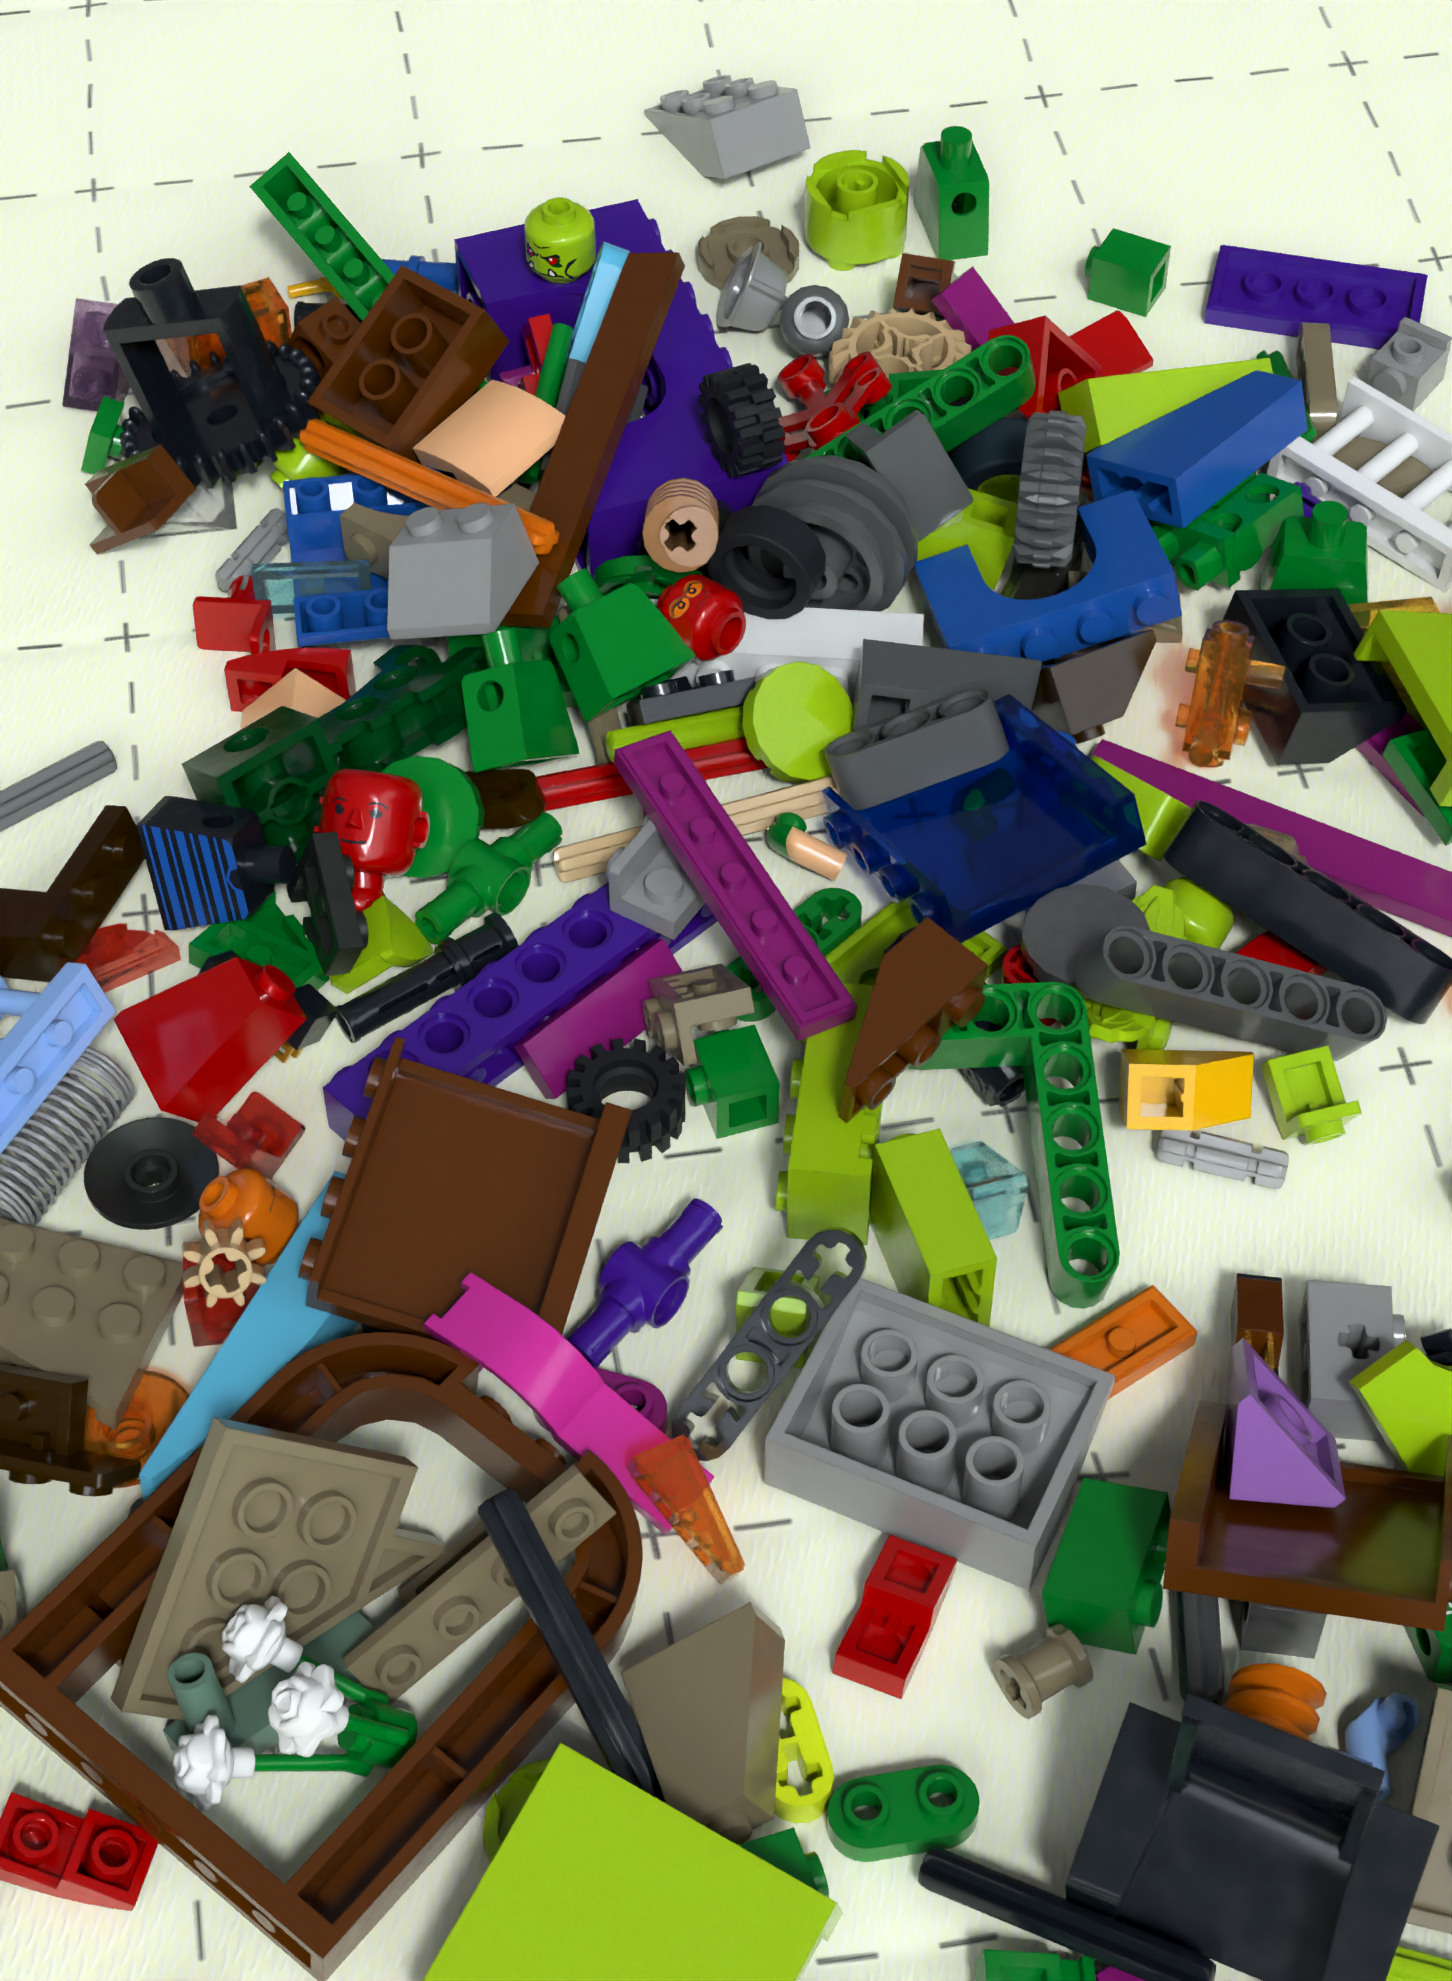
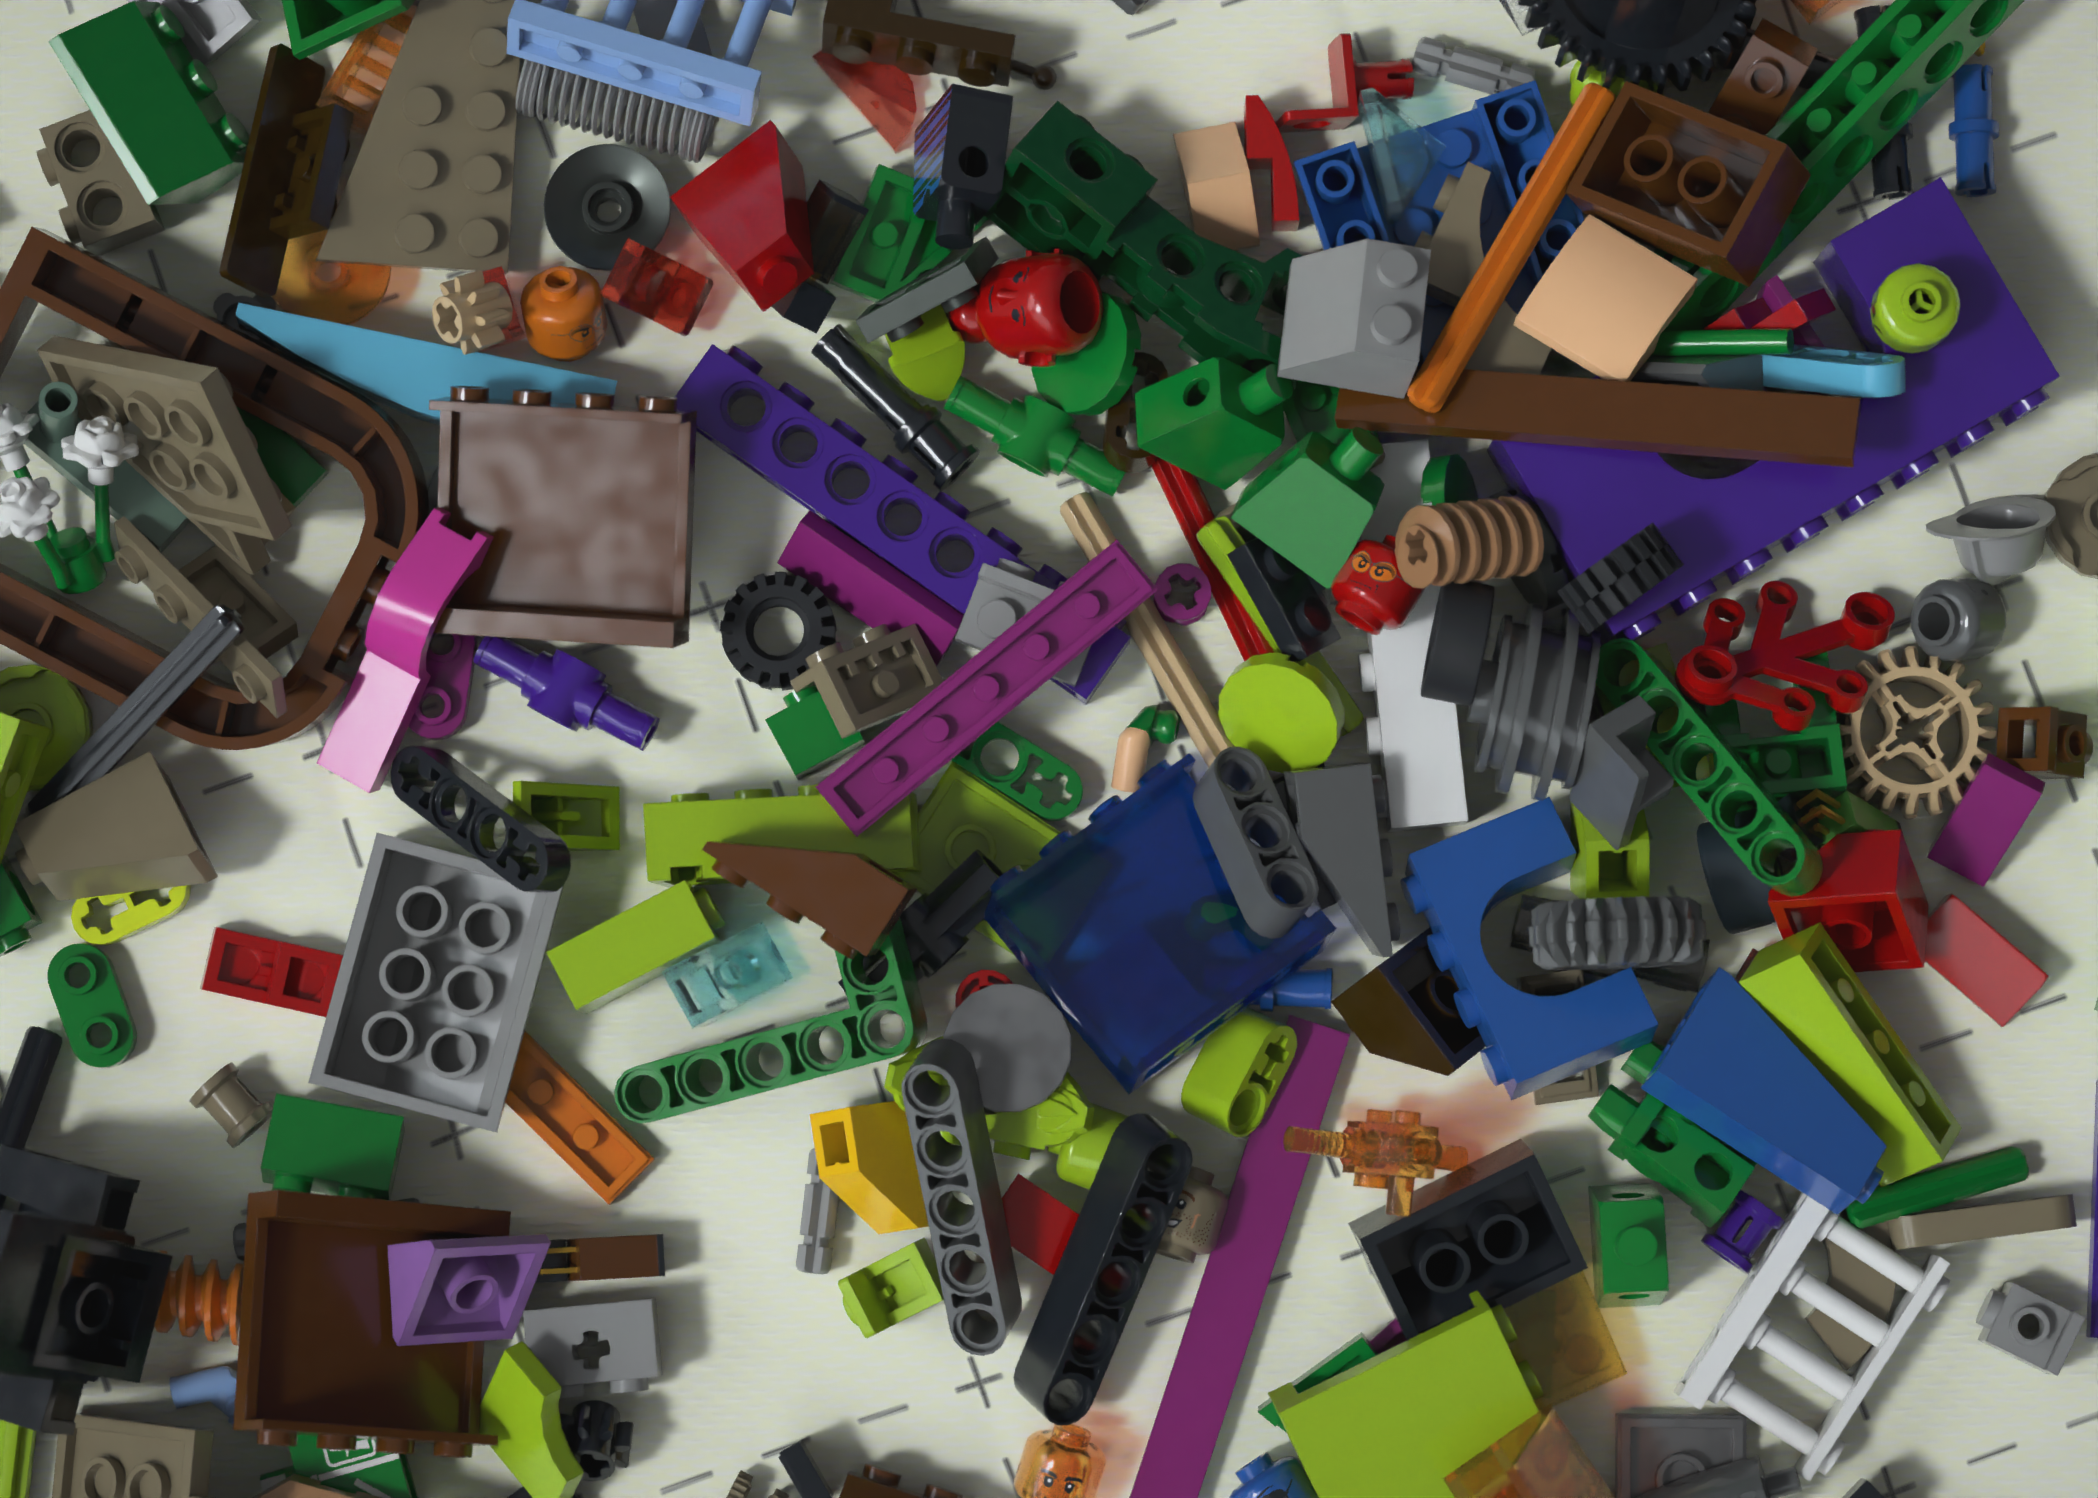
camera: 80 degrees right, 35 degrees up
clear orange slope [626,1434,745,1585] -> none

